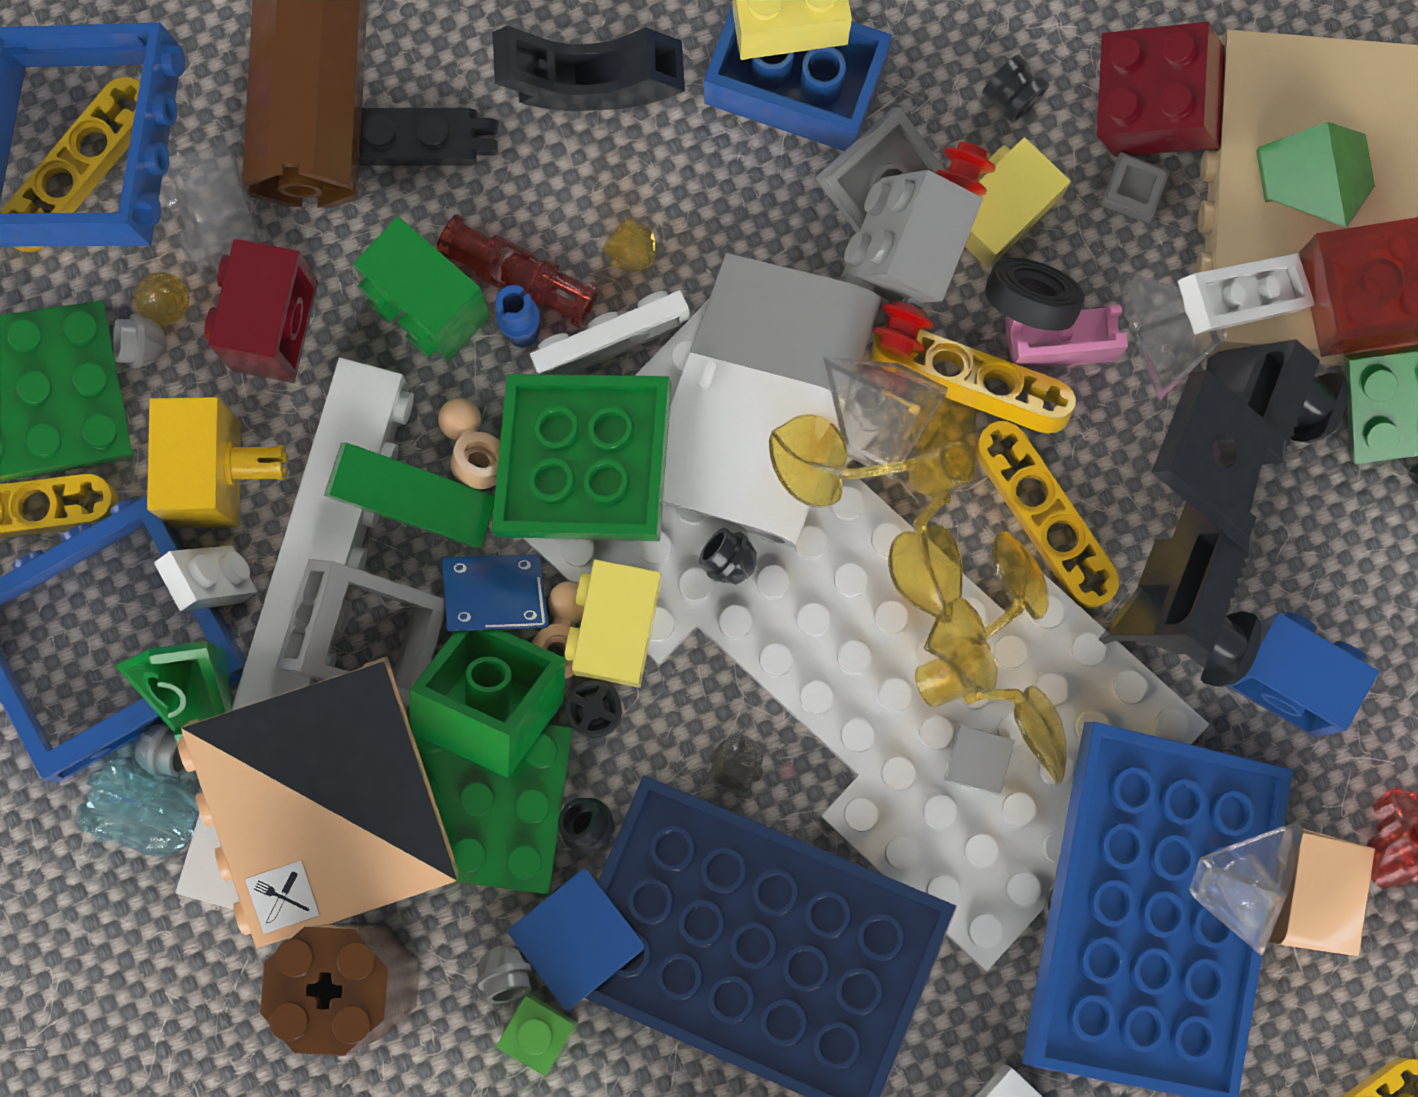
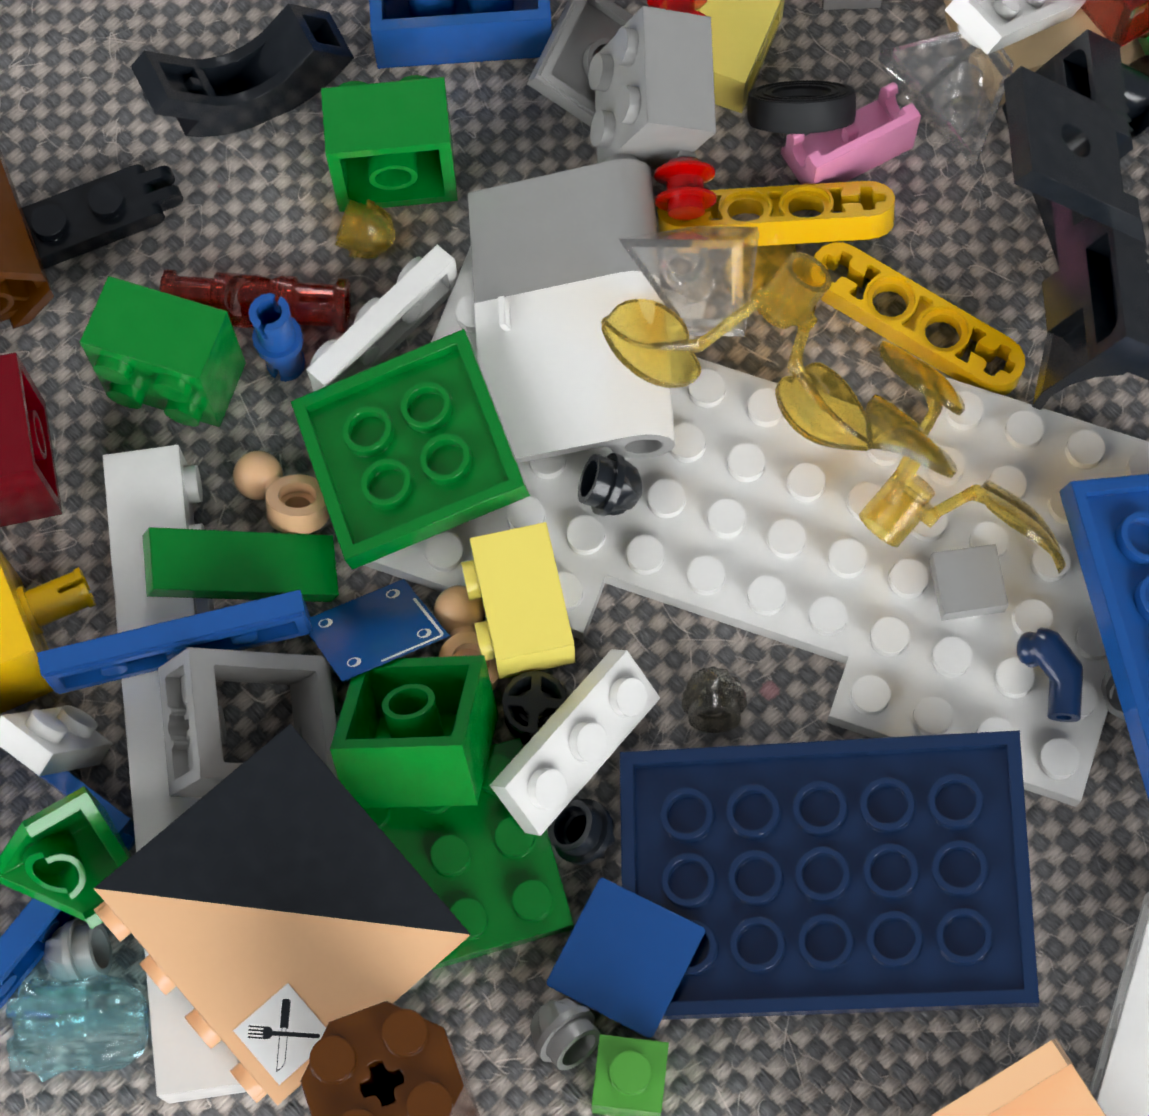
camera: 20 degrees left, 10 degrees down
none -> blue tile [37,590,313,694]
none -> green brick [321,75,458,212]
none -> white plate [489,649,660,836]
none -> dark blue arm [1016,627,1083,722]

